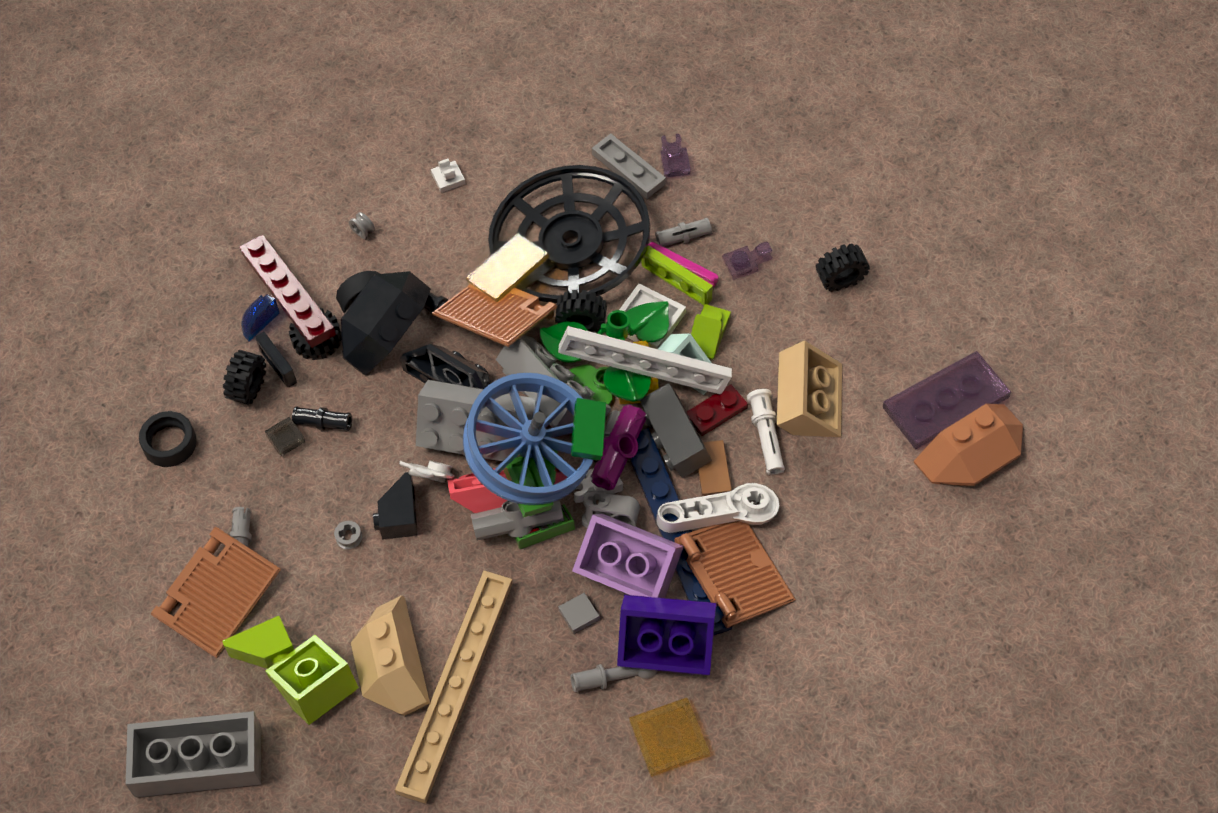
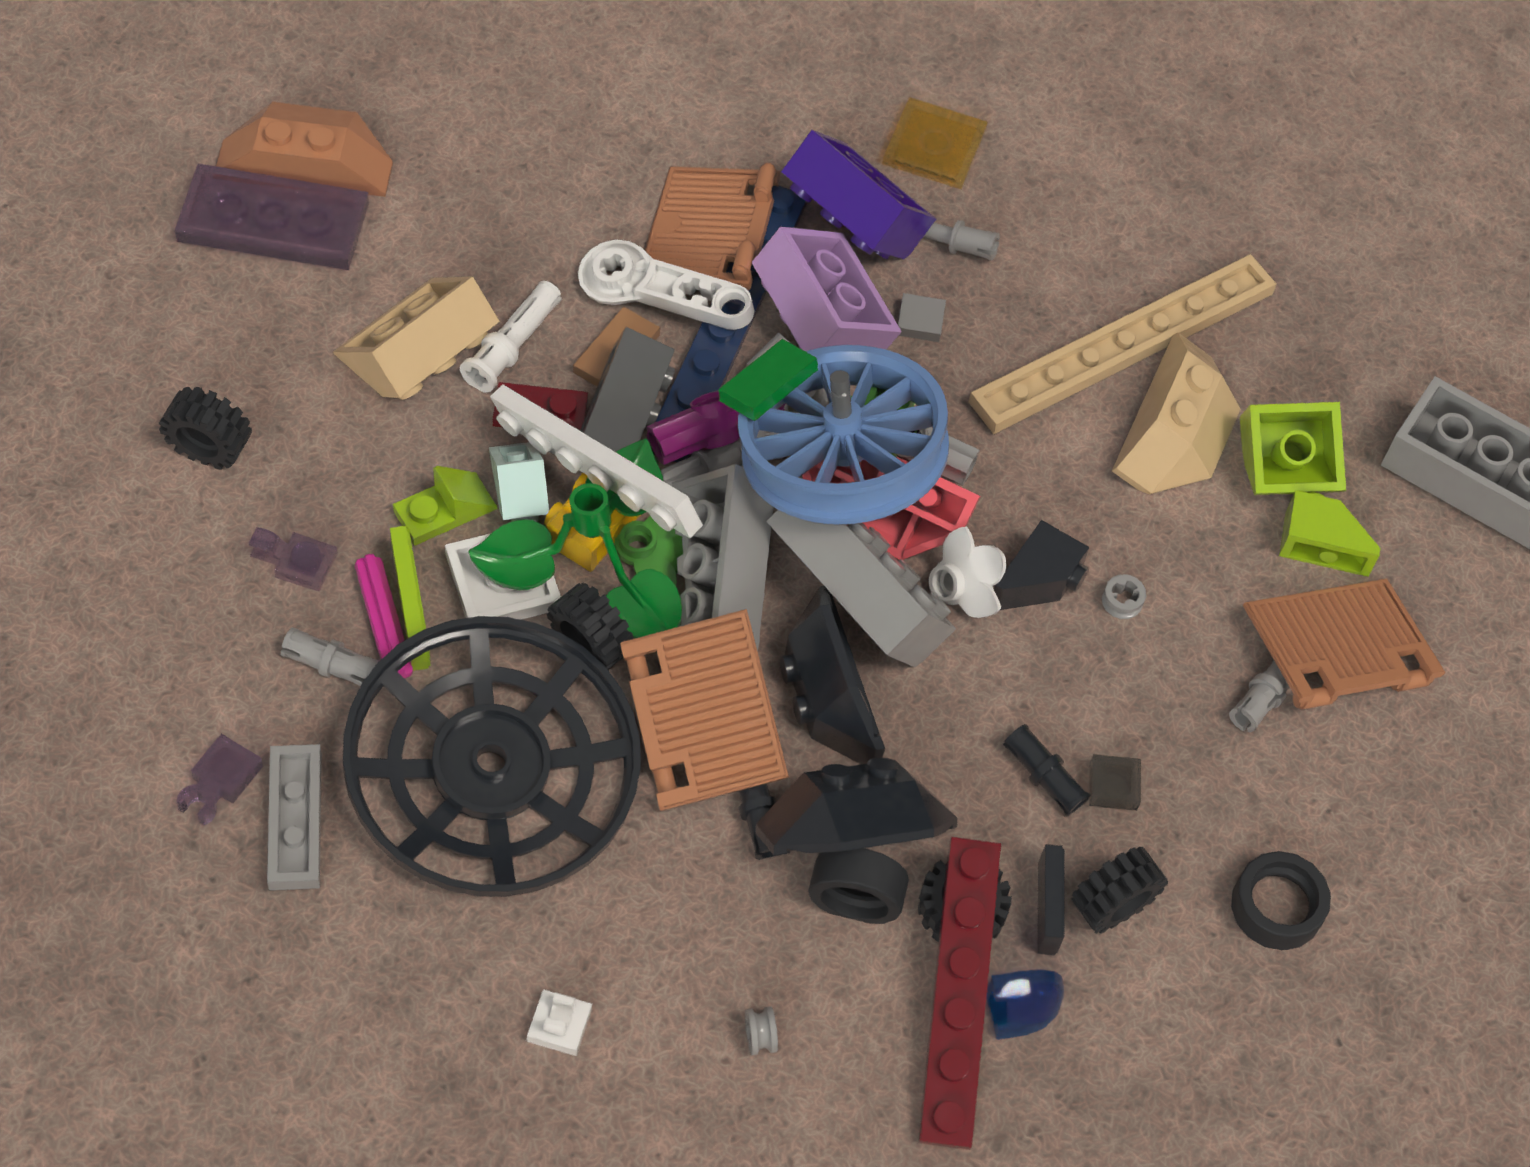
camera: 150 degrees left, 0 degrees up
clear yellow piece [466,233,549,302] -> none

